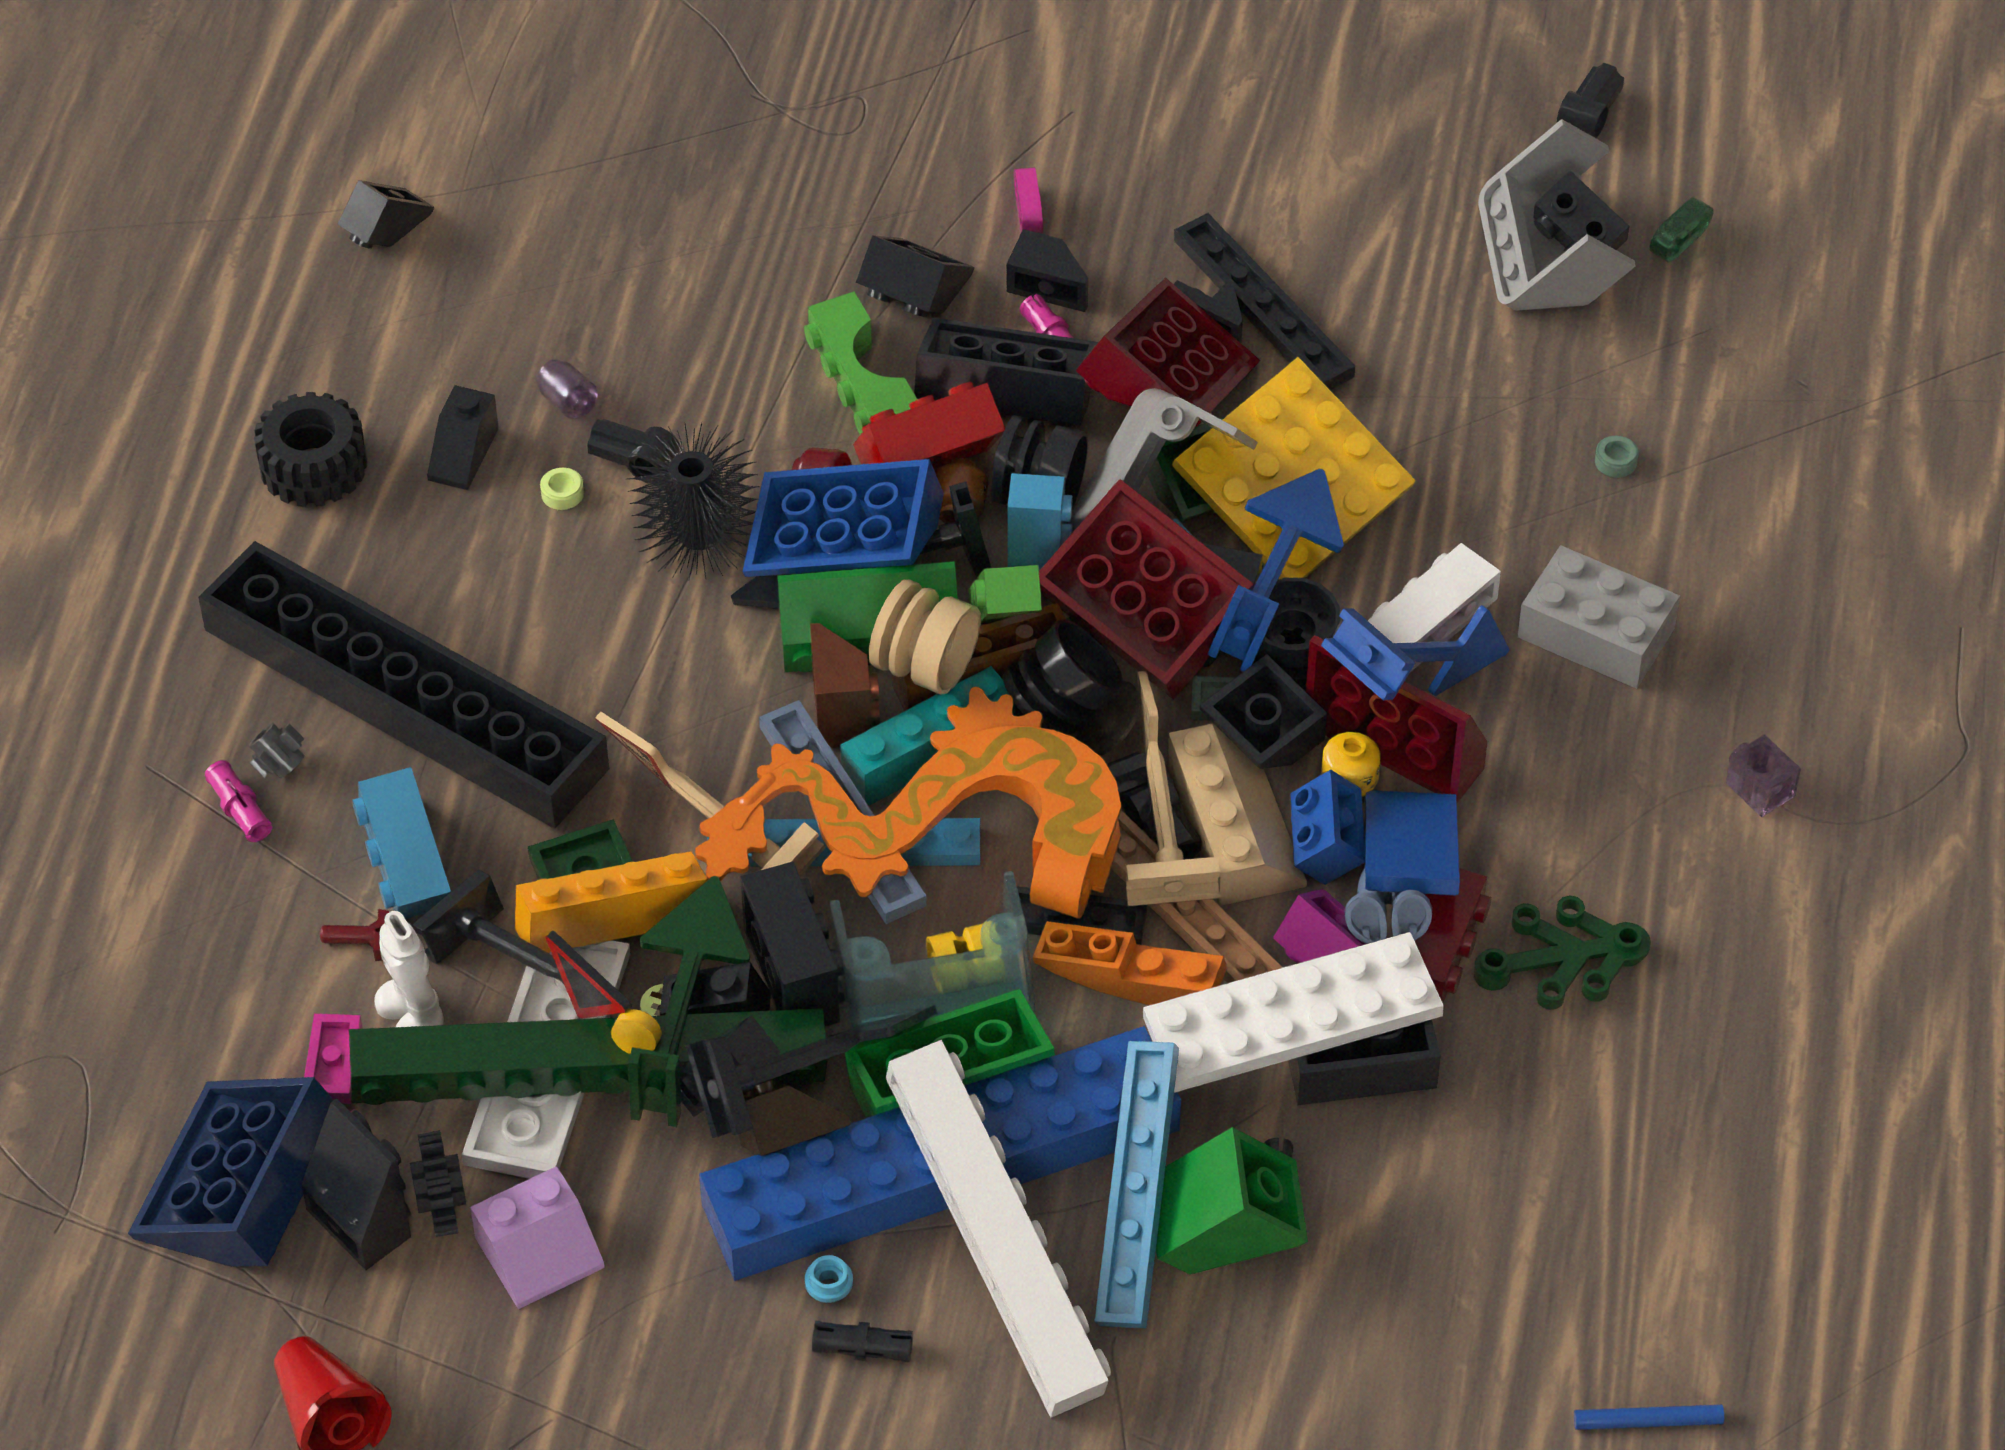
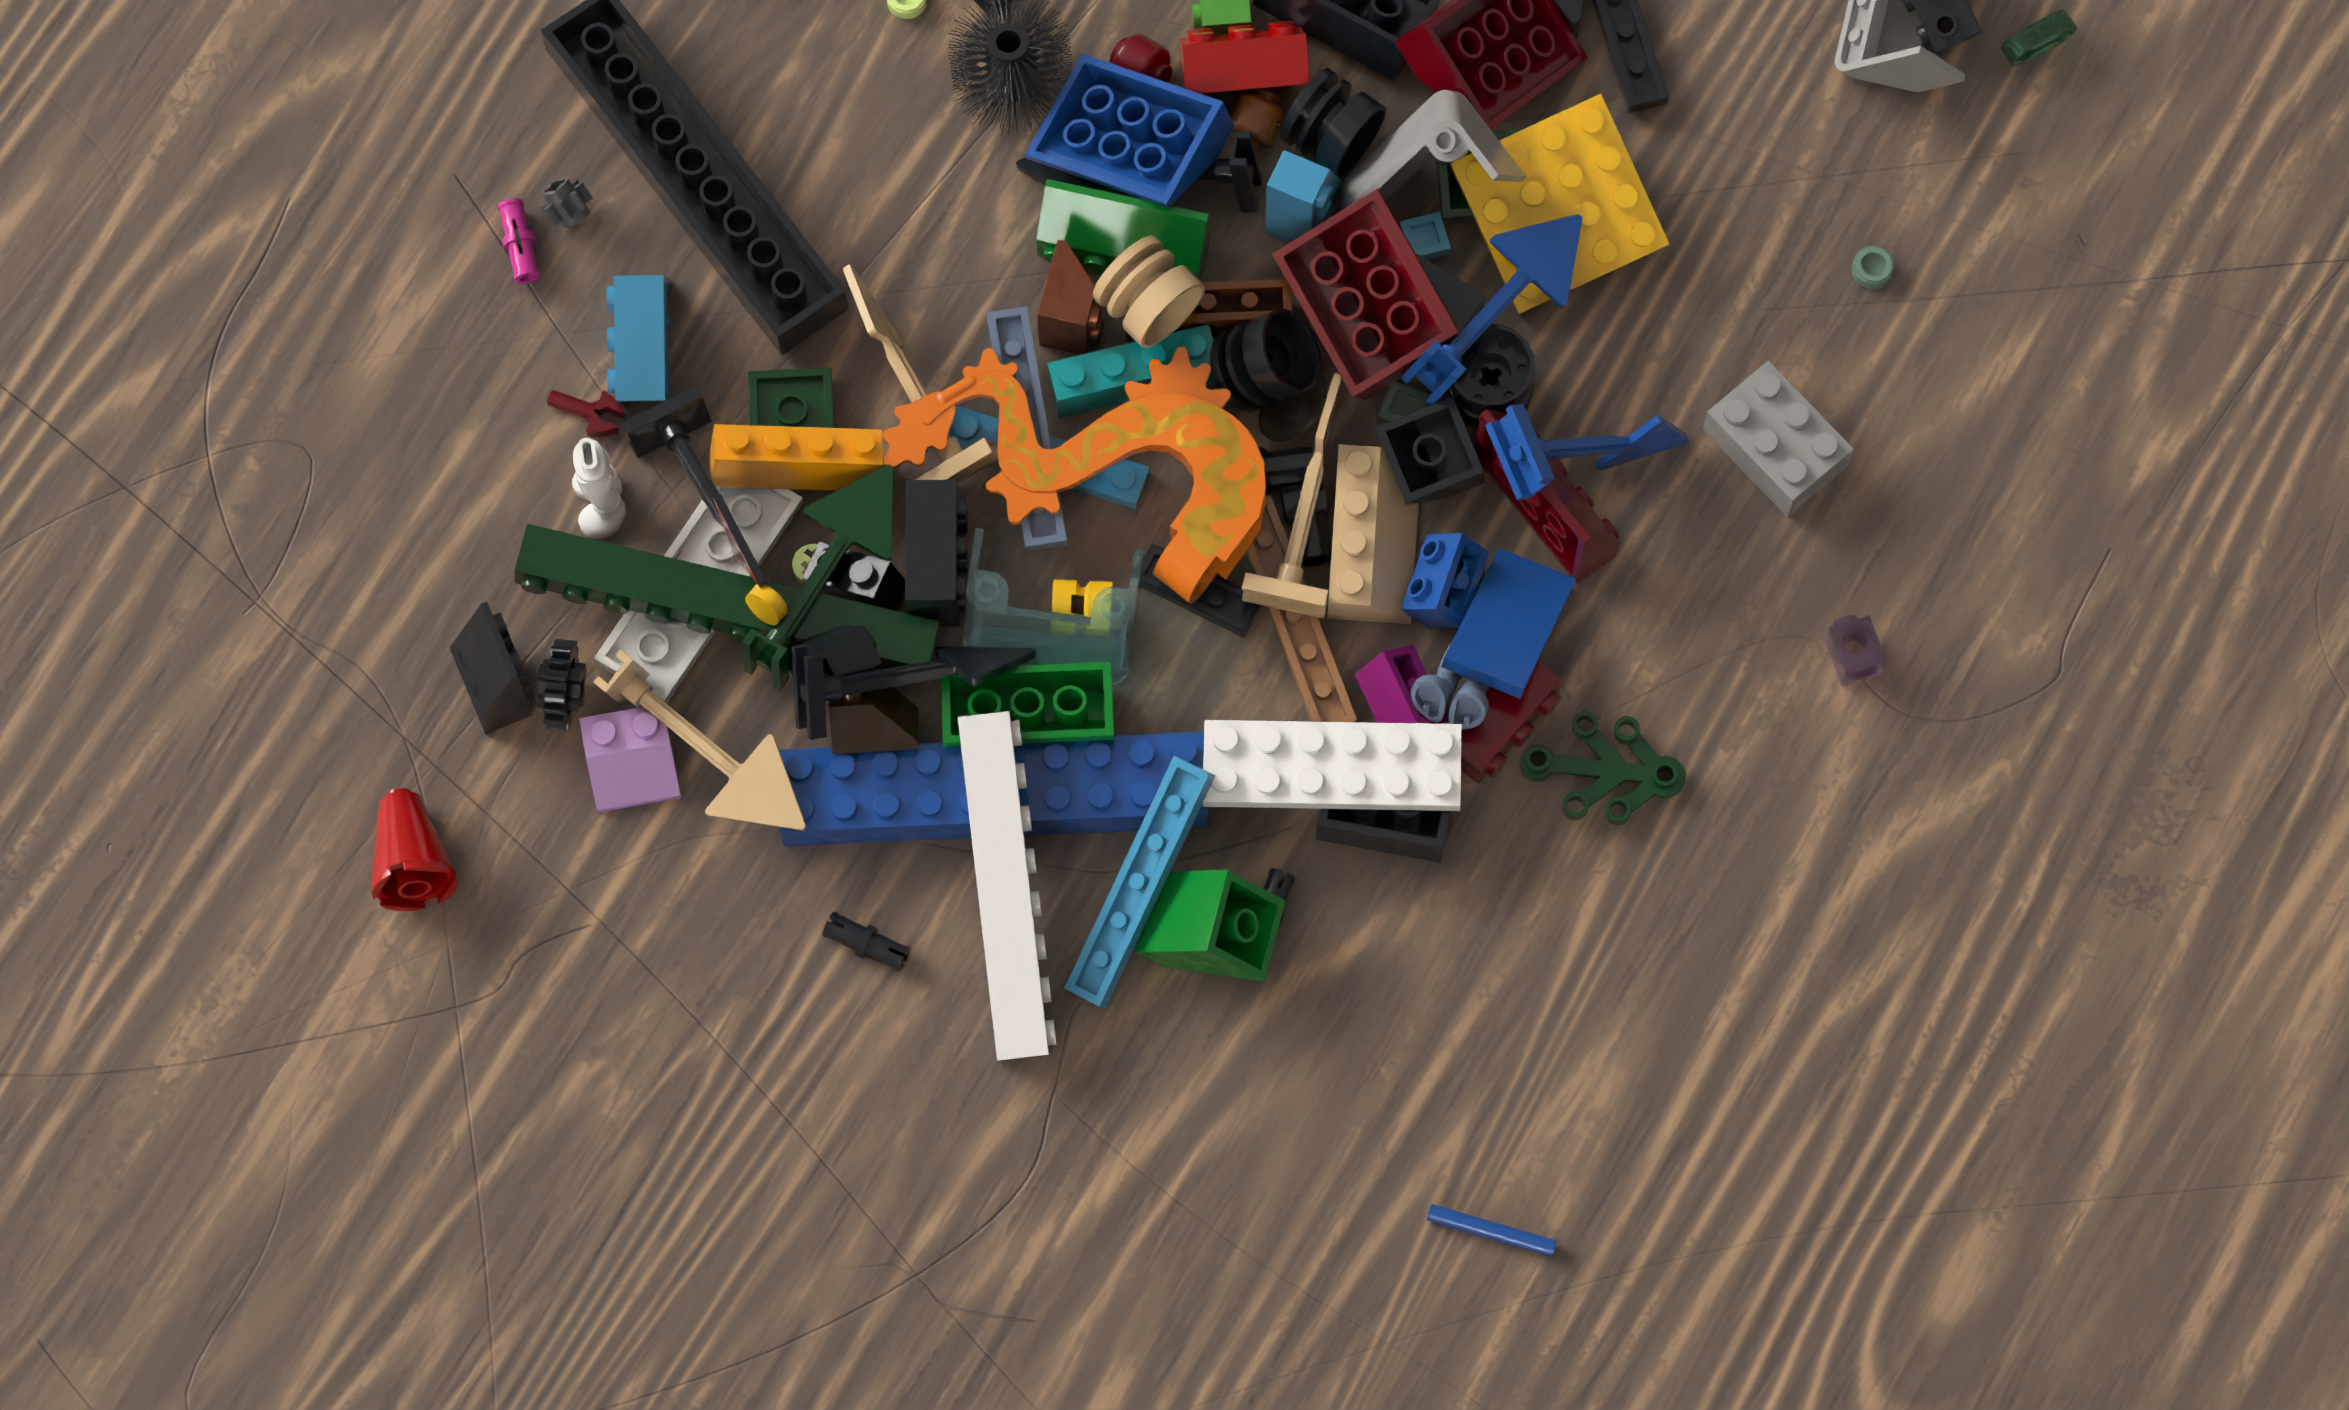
camera: 20 degrees right, 20 degrees up
dark blue slope [128,1077,334,1267] -> none
dark pink plate [304,1014,362,1104] -> none
medium azure plate [805,1255,853,1303] -> none
bright green arch [968,565,1042,624] -> none
orange slope [1032,921,1227,1005] -> none
yellow head [1321,732,1381,797] -> none
white brick [1368,543,1501,671] -> none
none -> tan piece [593,649,807,831]

